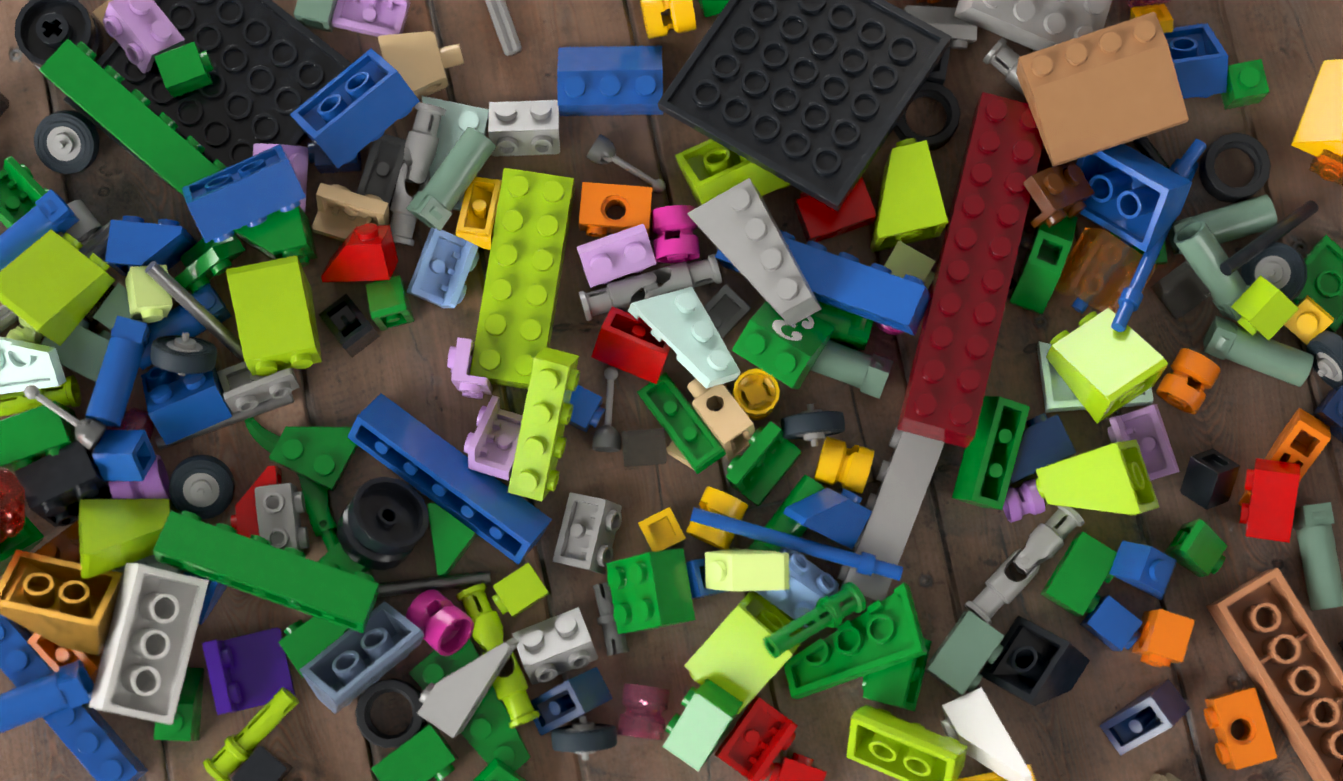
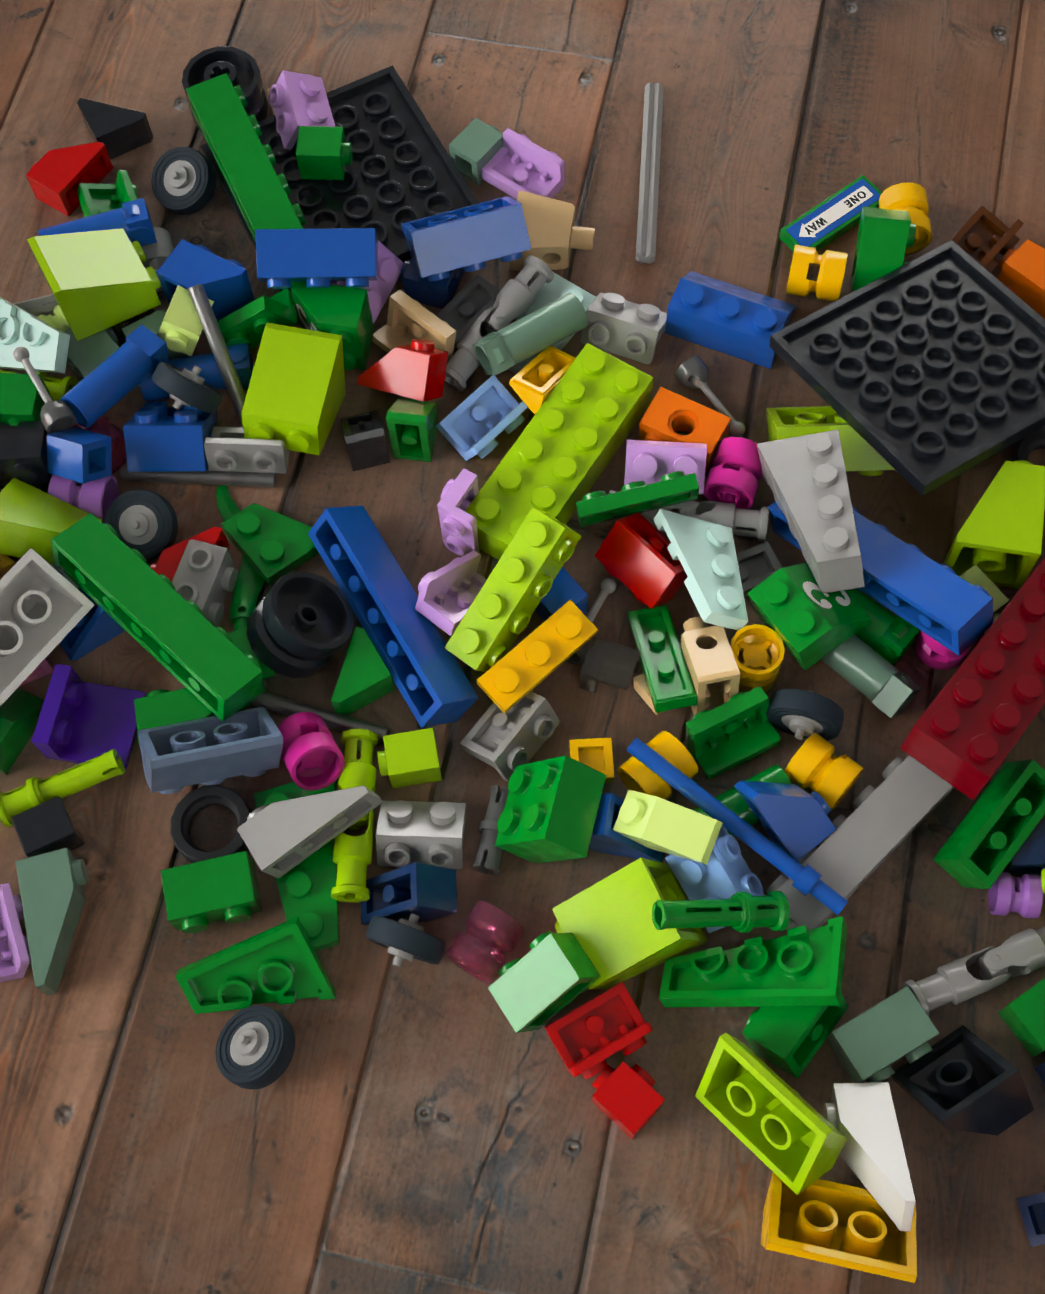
camera: 30 degrees right, 15 degrees down
red brick [794,177,877,243] -> none
none -> yellow plate [477,600,598,714]
none -> green plate [576,471,699,528]

